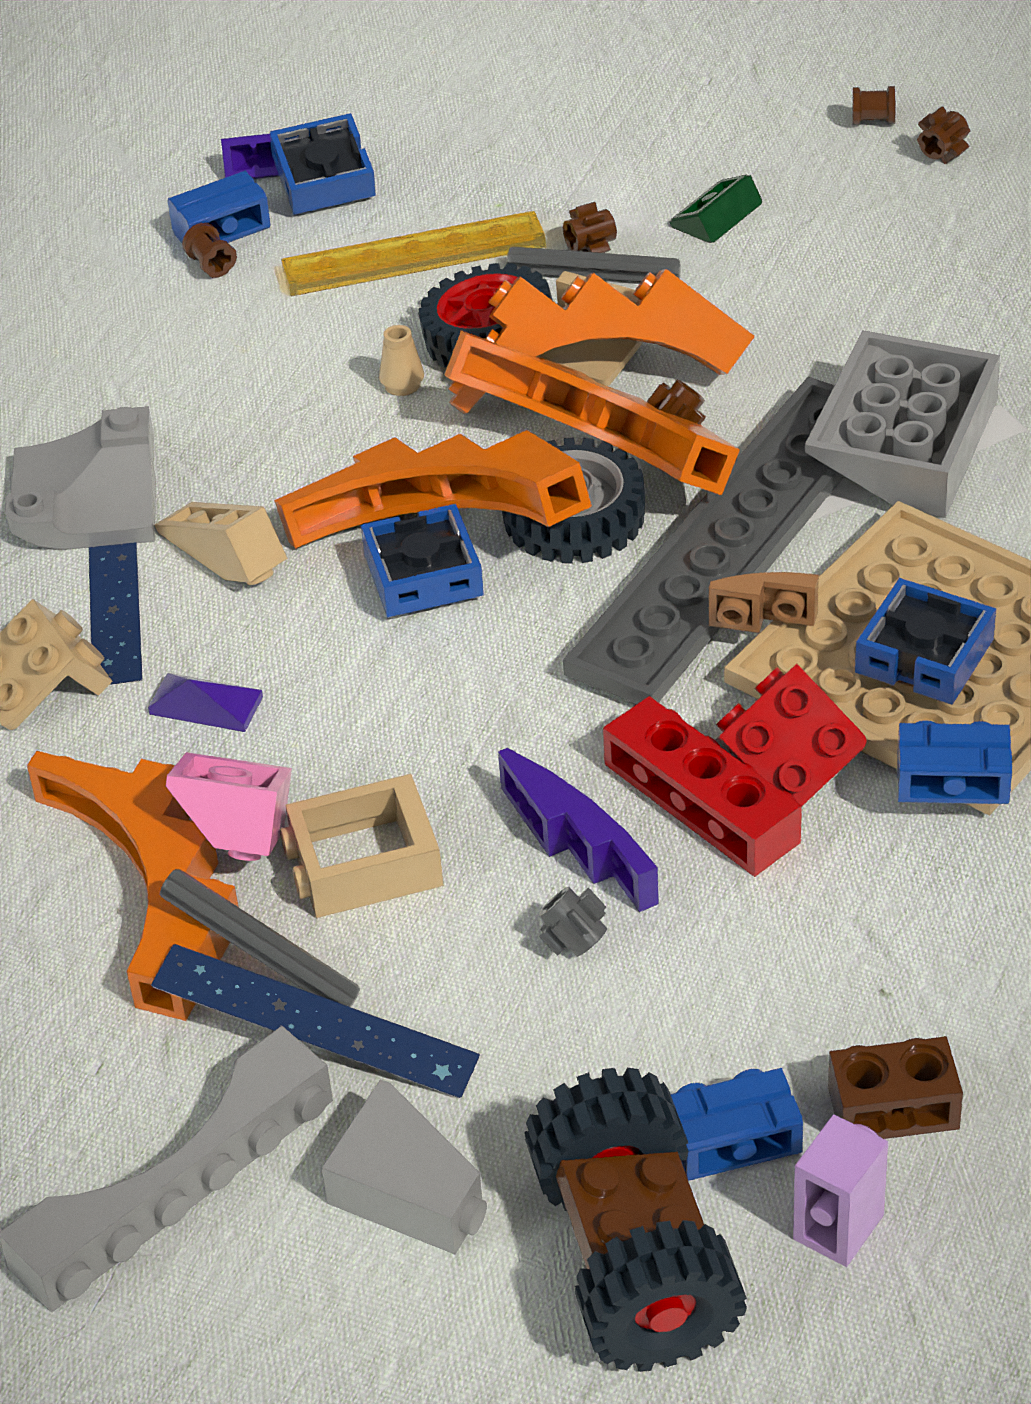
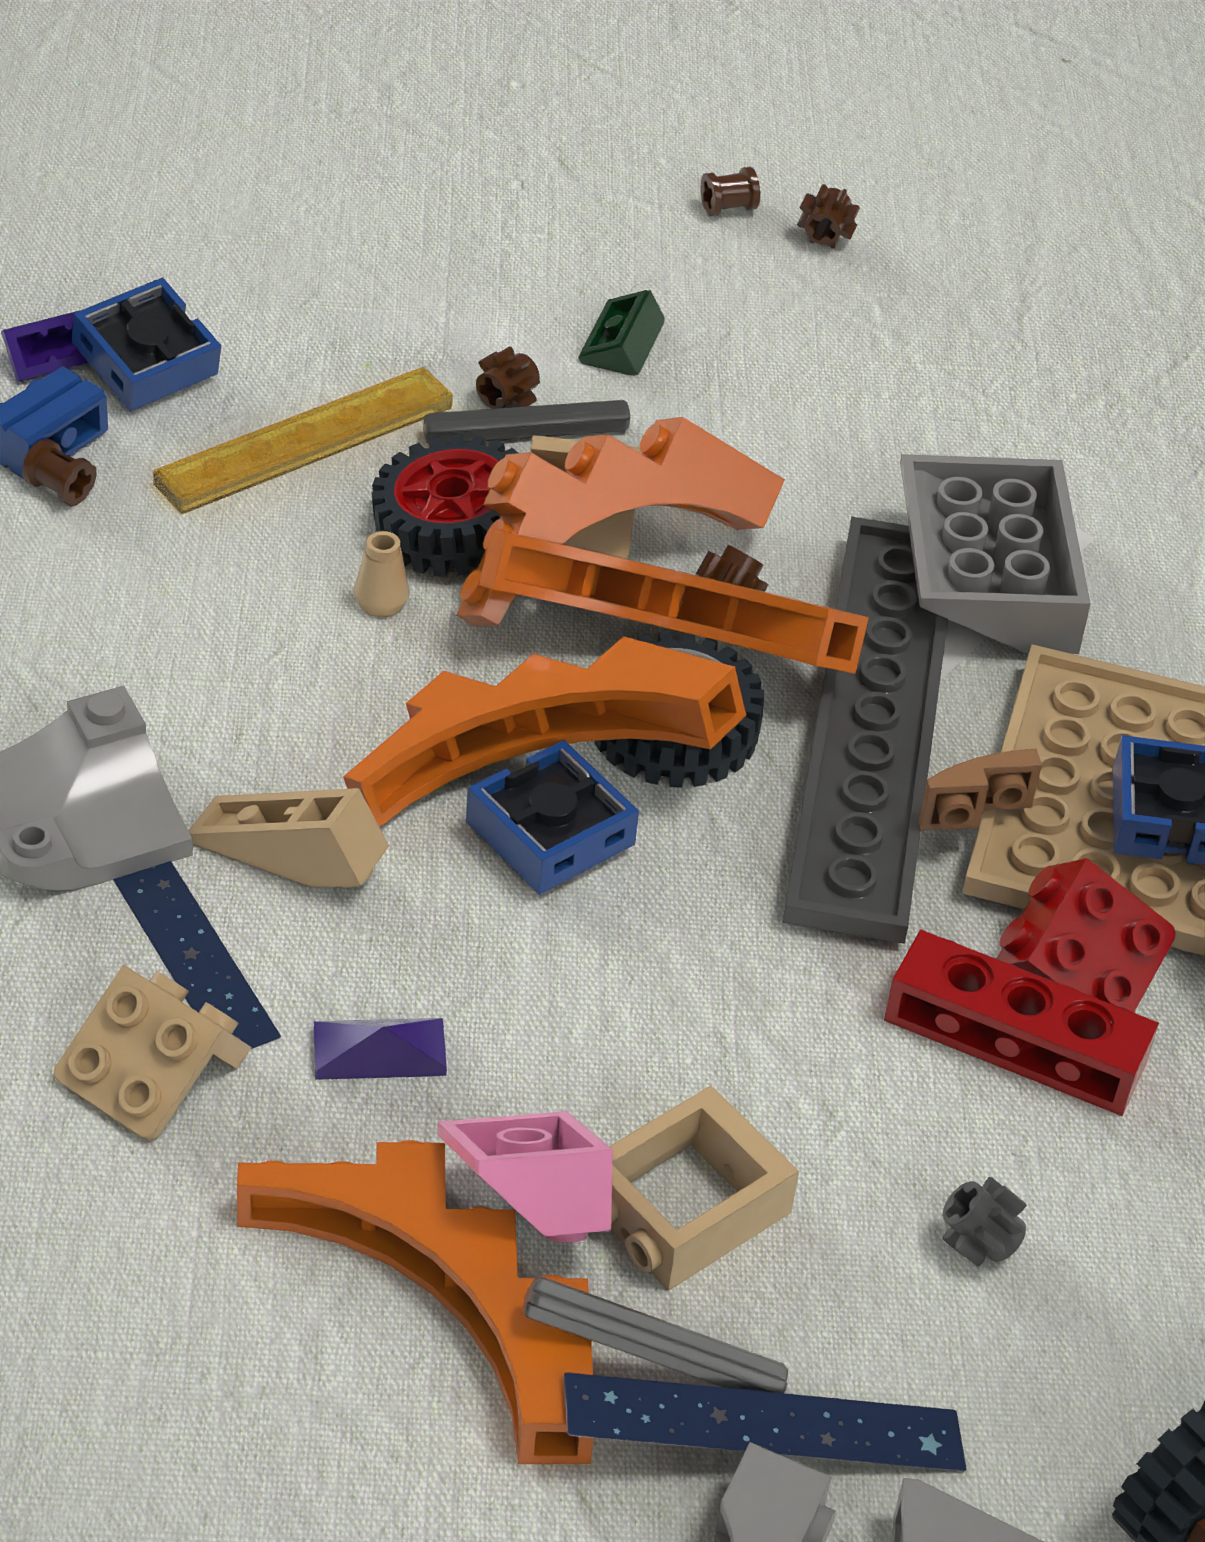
camera: 30 degrees left, 0 degrees up
dark purple slope [498,748,659,912] -> none

